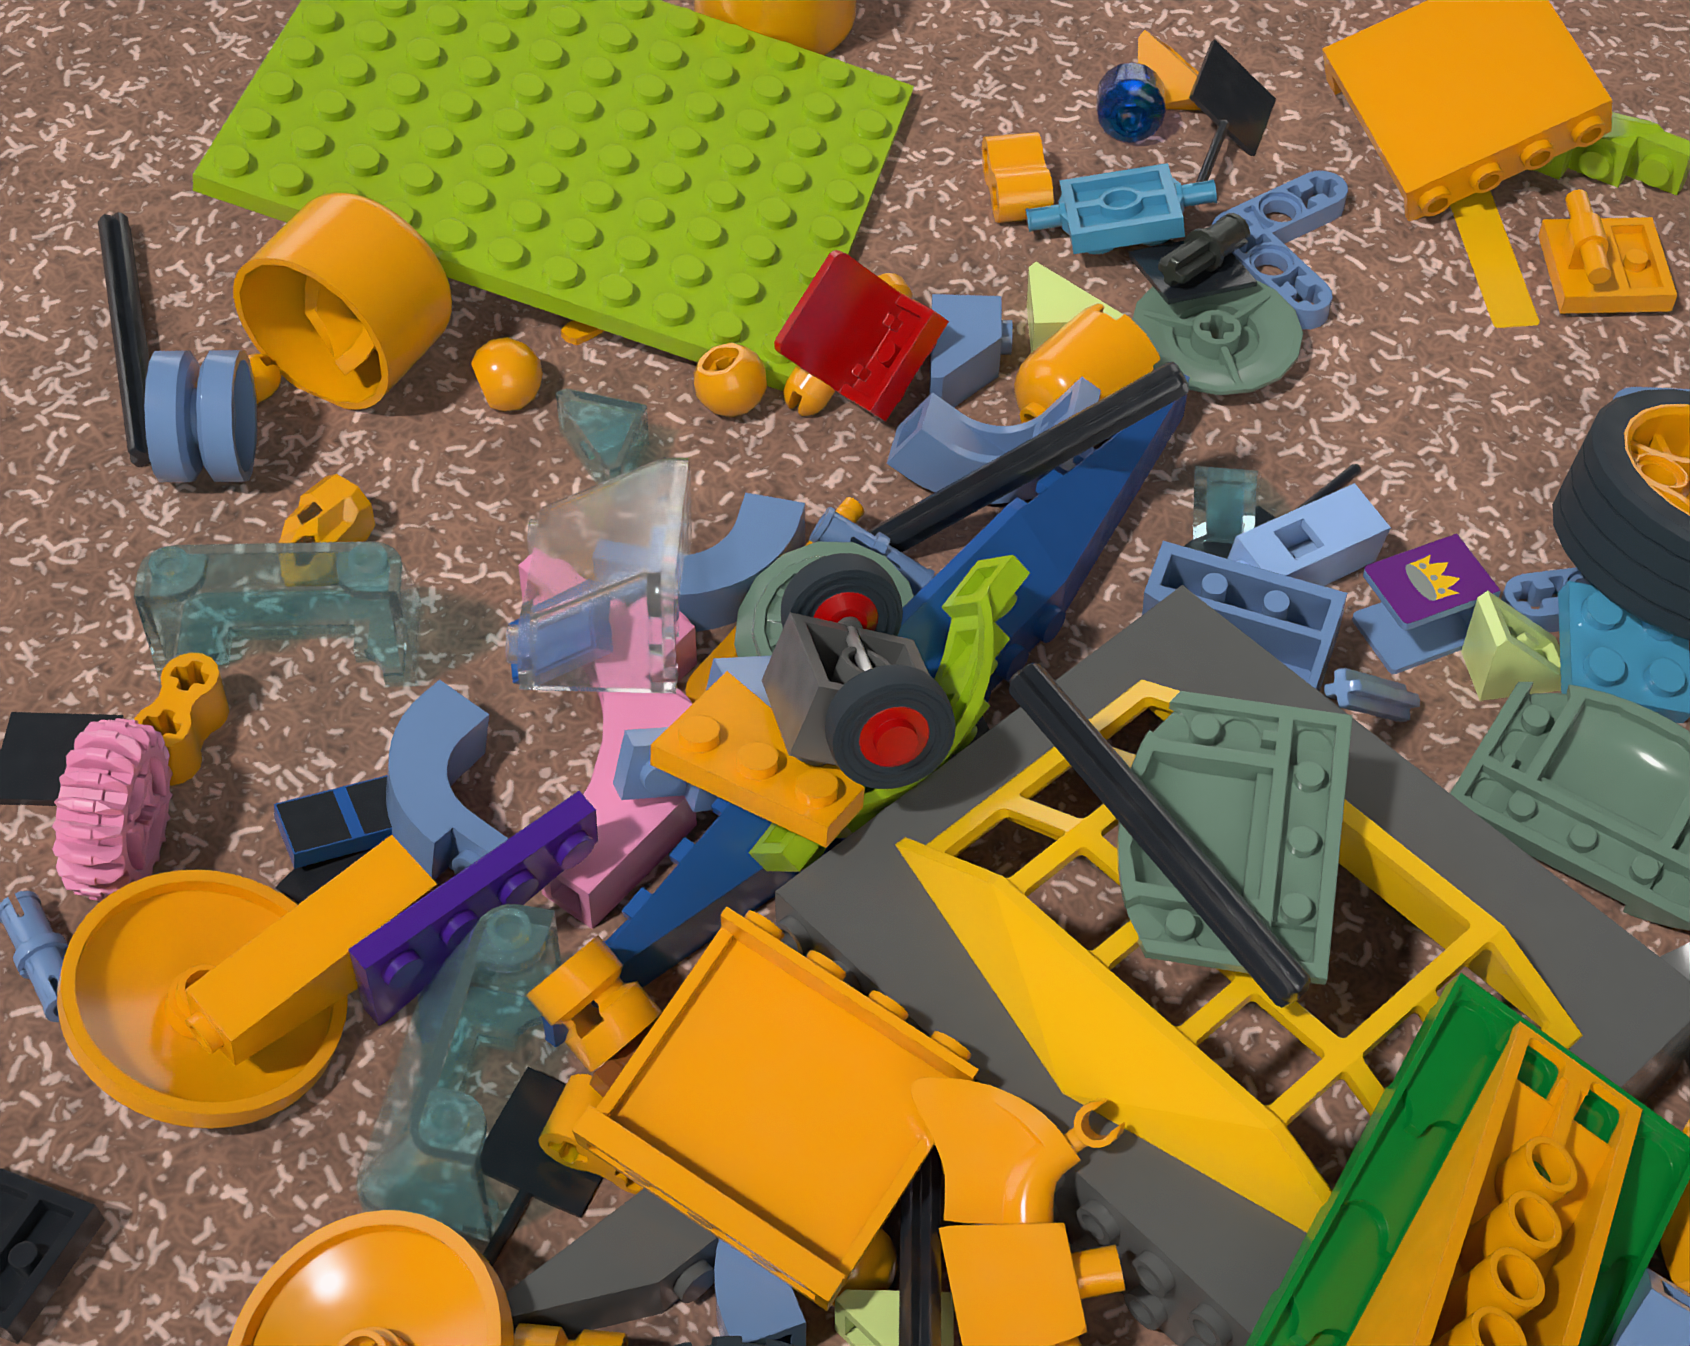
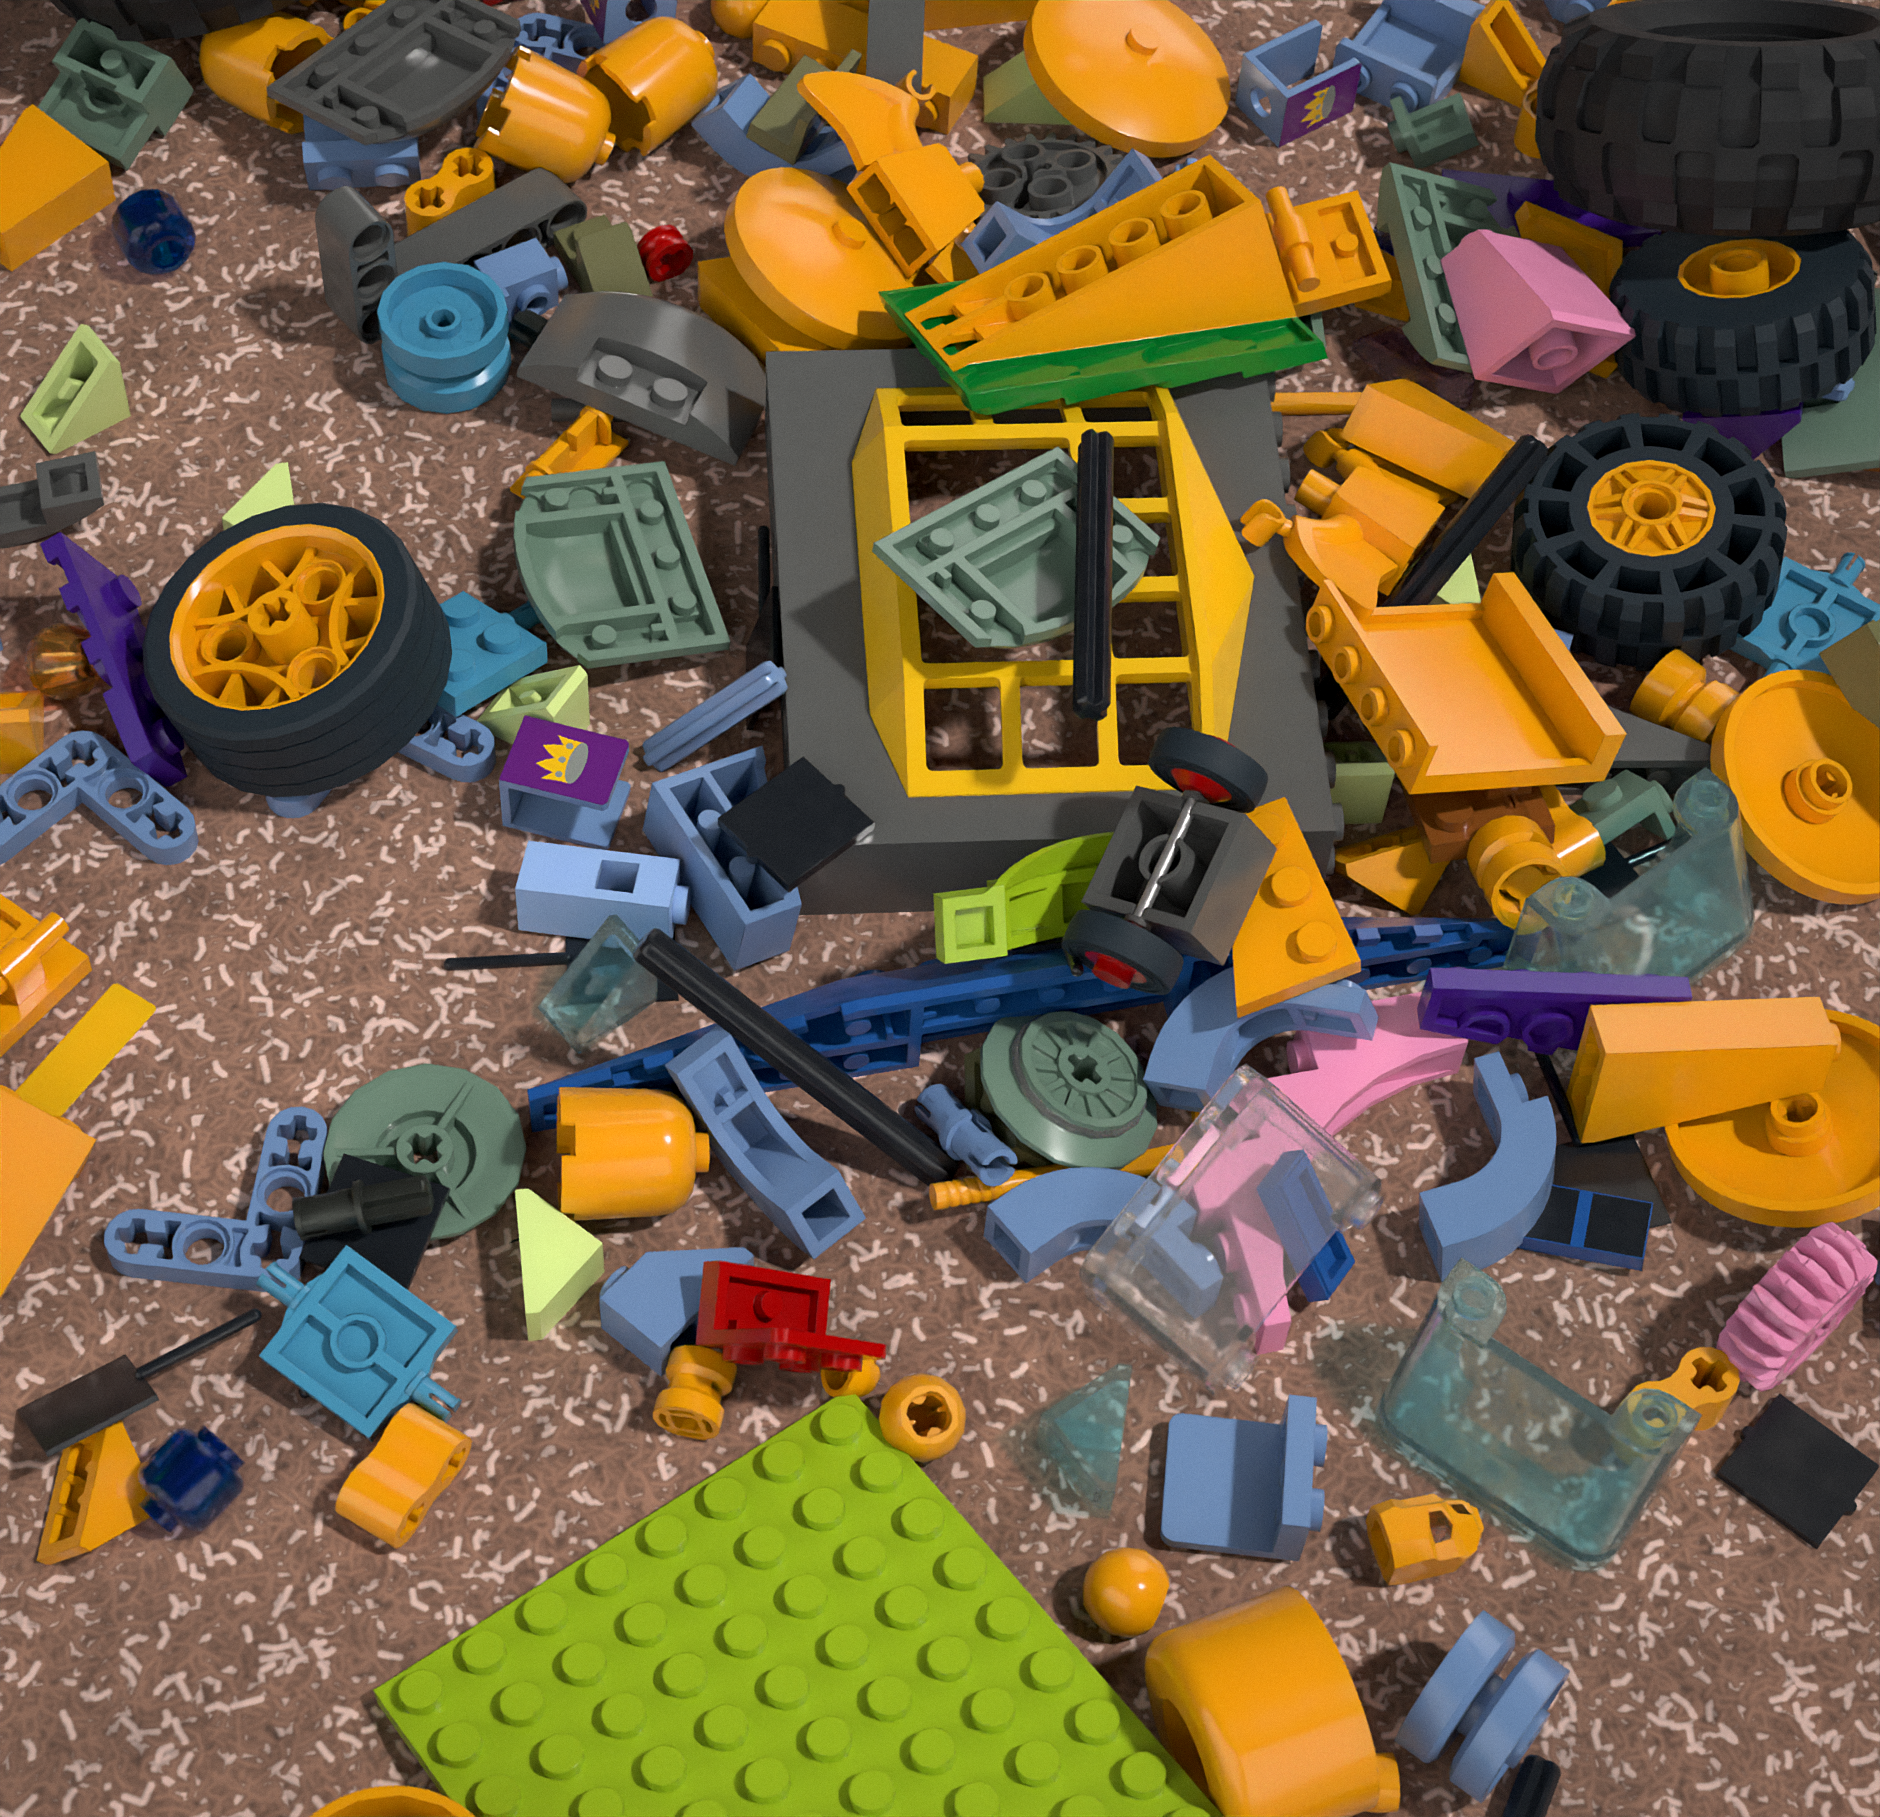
camera: 145 degrees left, 5 degrees up
none -> black piece [718,756,875,893]
none -> medium blue bracket [1160,1394,1327,1561]
none -> sand green bracket [1569,769,1678,845]

